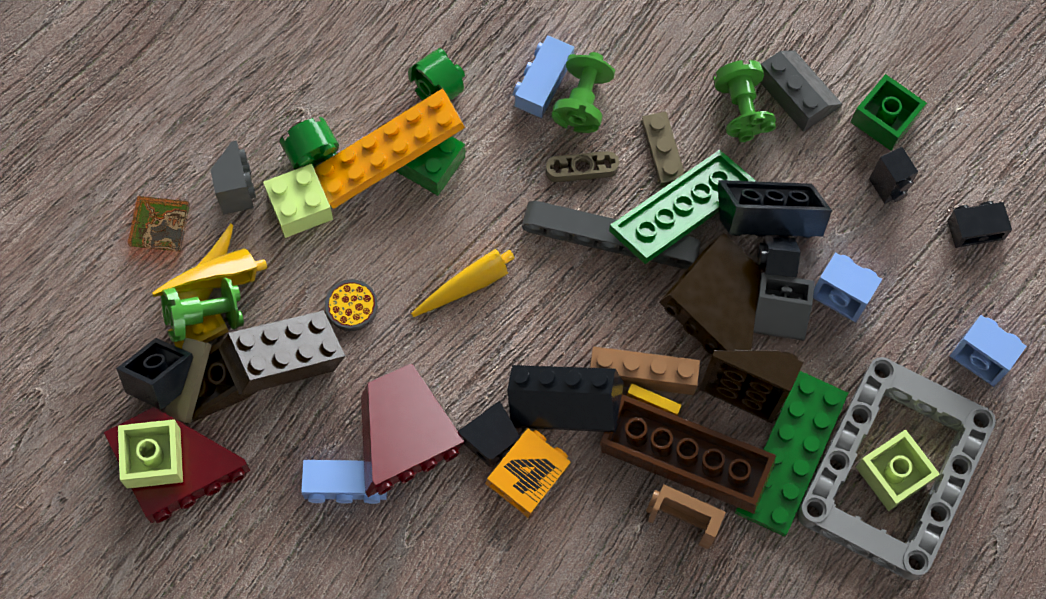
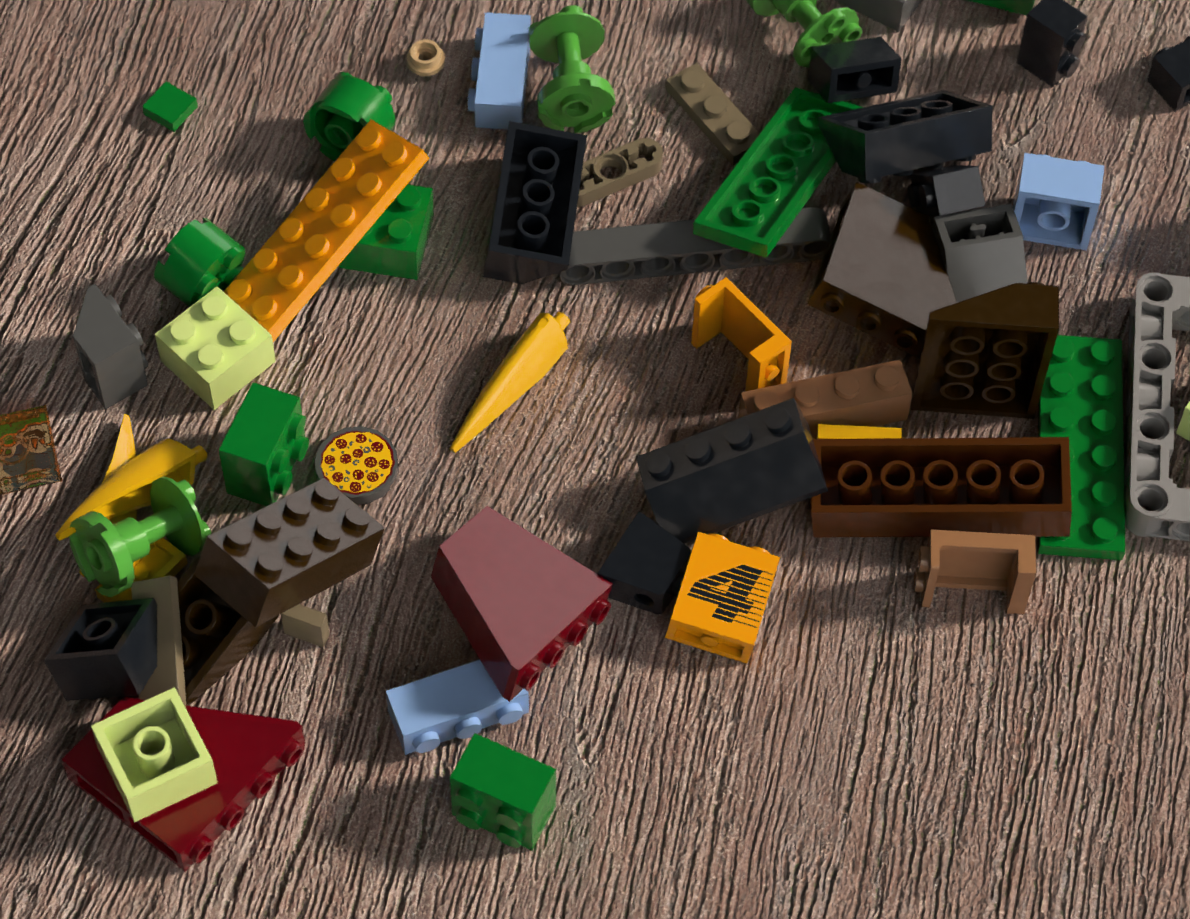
camera: 20 degrees left, 10 degrees down
none -> green tile [142,81,198,132]
none -> green brick [219,382,309,506]
none -> dark tan tile [281,604,330,648]
none -> tan plate [407,39,445,76]
none -> green brick [450,733,556,851]
none -> black slope [483,121,587,284]
none -> light orange panel [691,277,792,391]
none -> black brick [808,37,902,103]

